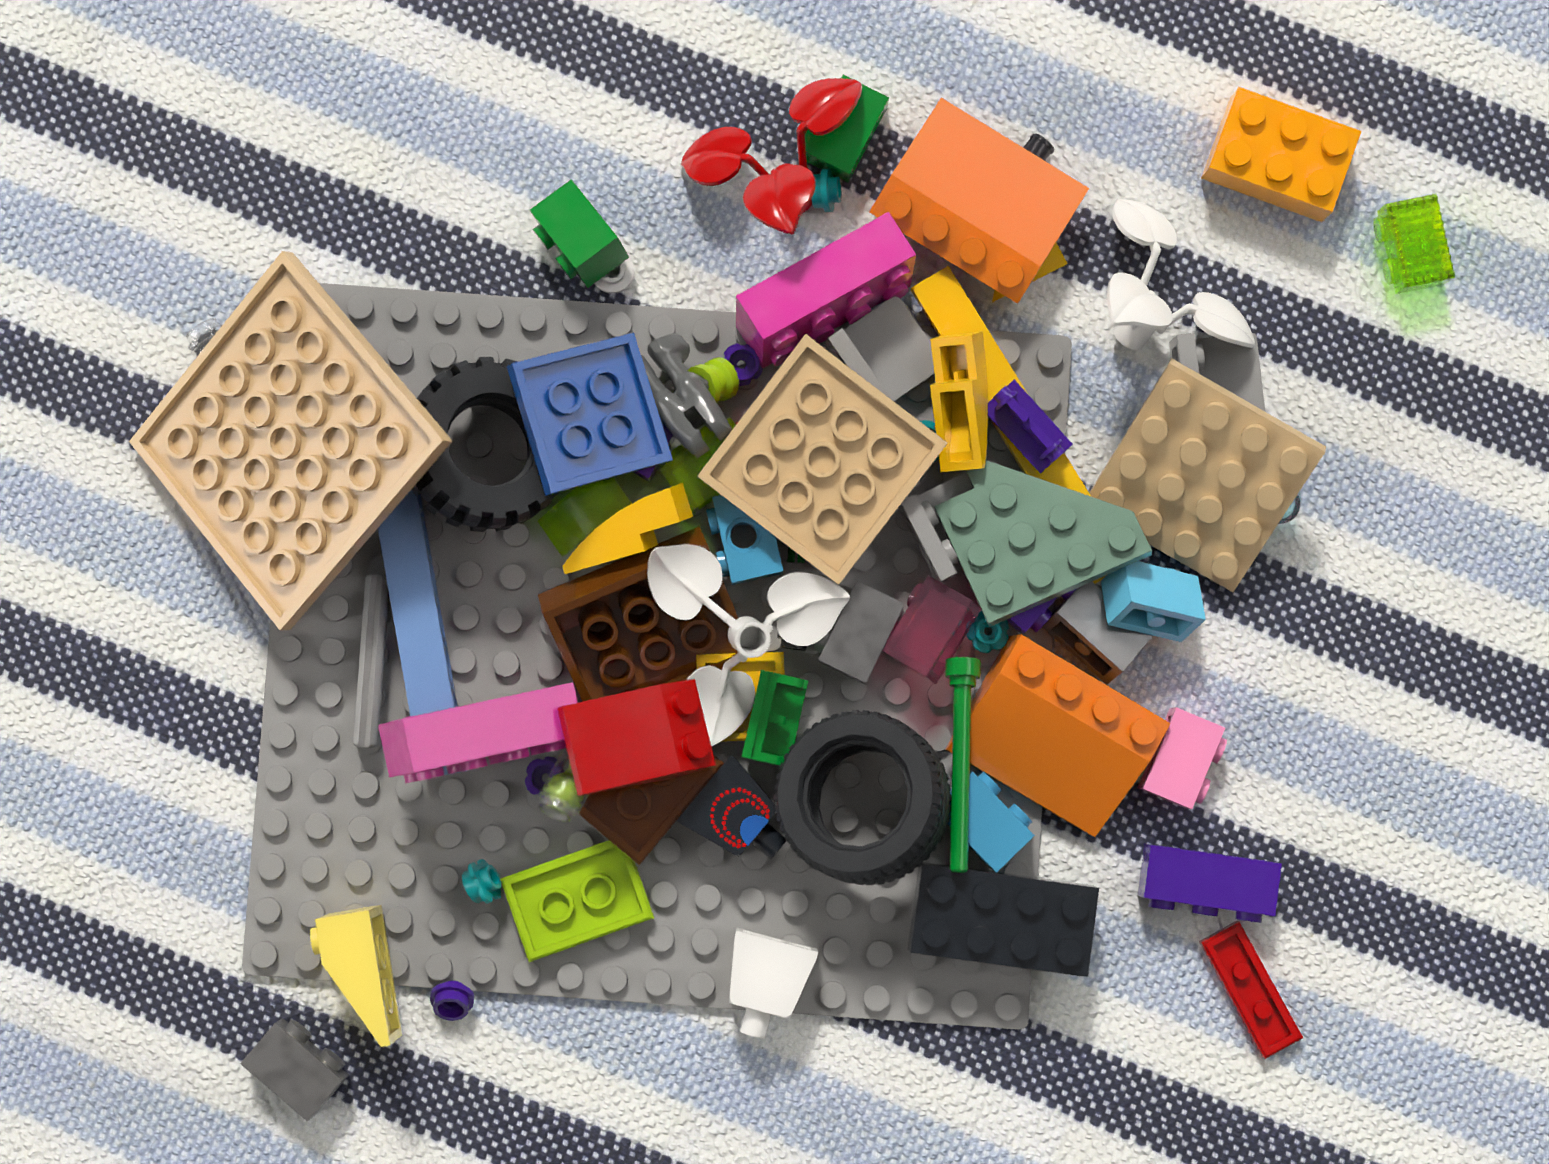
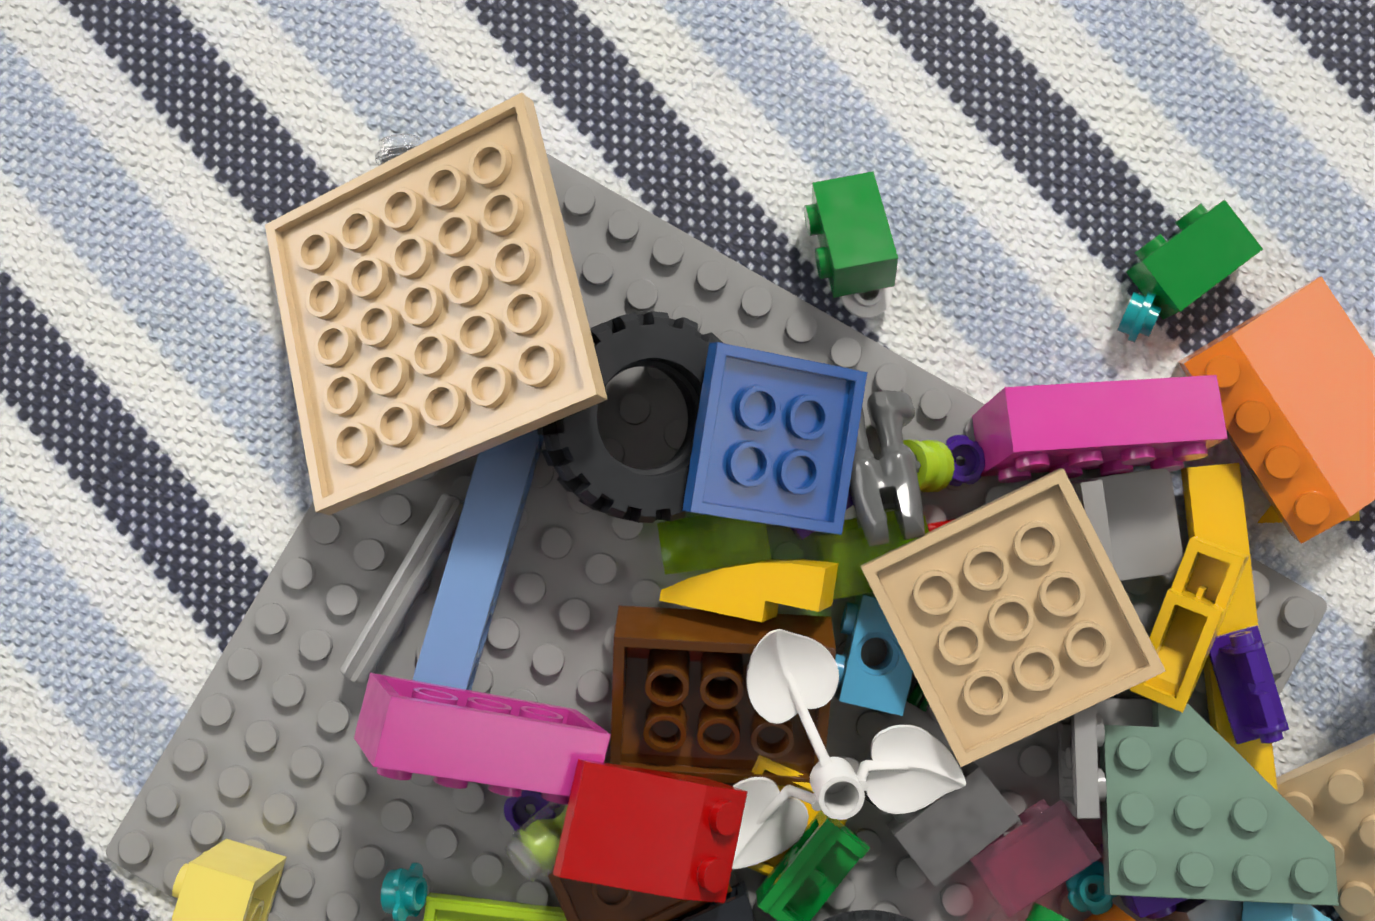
camera: 30 degrees right, 0 degrees up
red plant [680,78,862,235] -> none

